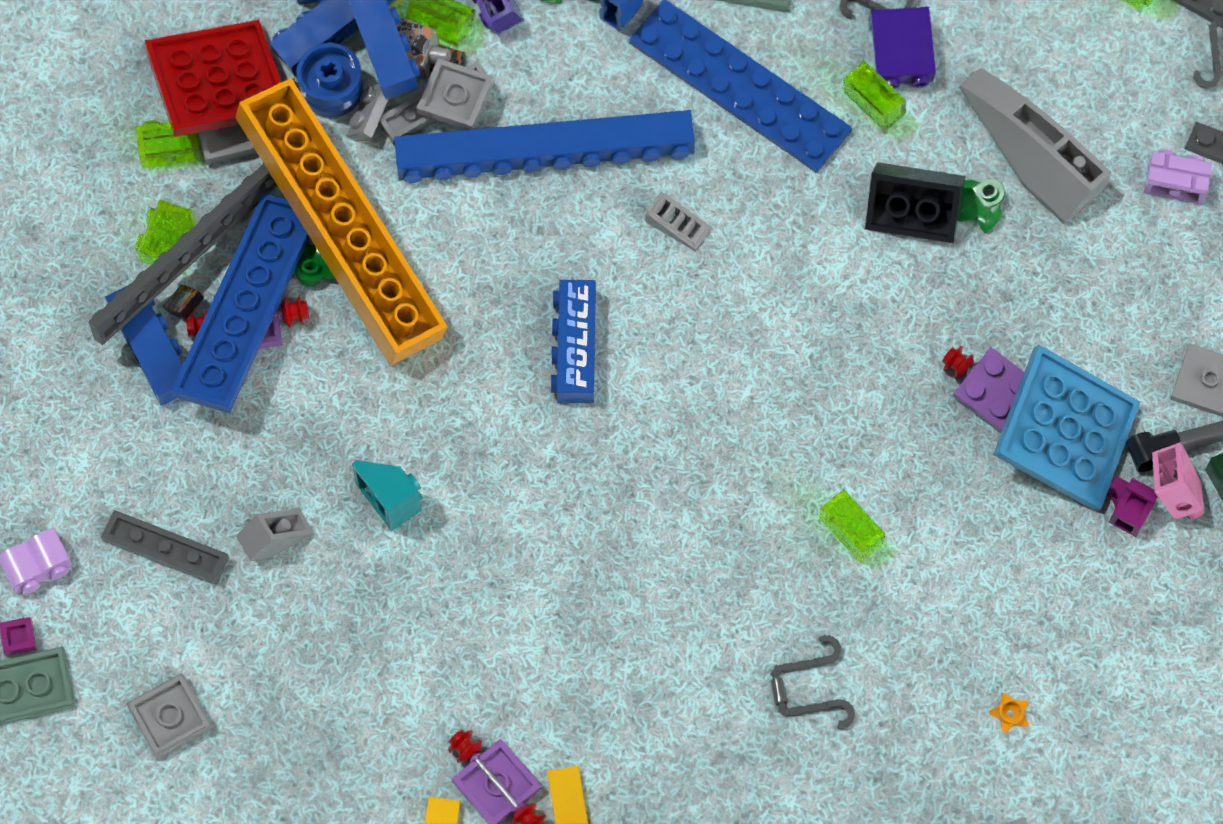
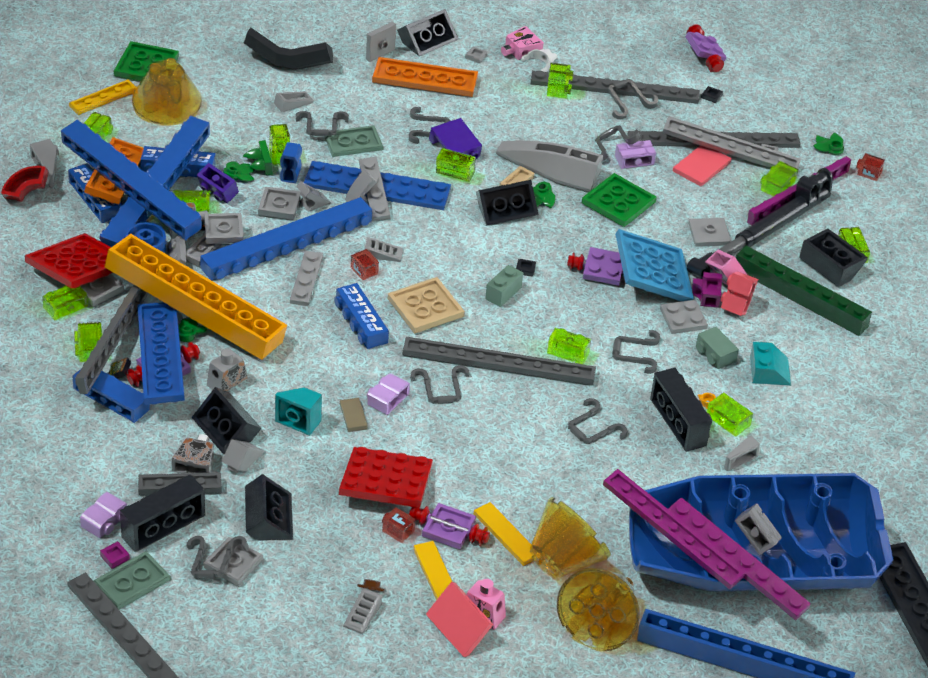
camera: 30 degrees left, 25 degrees down
none -> black brick [120,474,205,552]
none -> light grey torso [172,434,214,473]
none -> dark grey piece [186,536,249,579]
none -> black slope [191,387,262,454]
none -> light grey torso [207,348,248,391]
none -> black slope [245,474,293,541]
none -> light grey plate [258,187,301,220]
none -> light grey plate [290,251,323,306]
none -> light grey slope [296,181,331,212]
none -> red plate [339,447,433,508]
none -> dark tan tile [340,398,367,432]
none -> light grey slope [345,170,376,202]
none -> clear red brick [351,249,379,280]
none -> light grey plate [359,156,390,221]
none -> lavender brick [367,373,410,414]
none -> clear red brick [382,507,415,543]
none -> tan plate [387,277,465,334]
none -> dark grey plate [402,337,596,385]
none -> dark grey piece [410,365,469,404]
none -> sand green brick [485,265,523,307]
none -> tan tile [499,166,535,186]
none -> black tile [516,258,537,277]
none -> green plate [581,173,657,227]
none -> dark grey piece [595,125,641,162]
none -> dark grey piece [612,330,660,374]
none -> black brick [650,367,712,452]
none -> light grey plate [660,300,708,334]
none -> sand green brick [696,326,739,369]
none -> clear neon green brick [707,392,753,437]
none -> coral piece [720,271,759,316]
none -> teal slope [750,342,791,386]

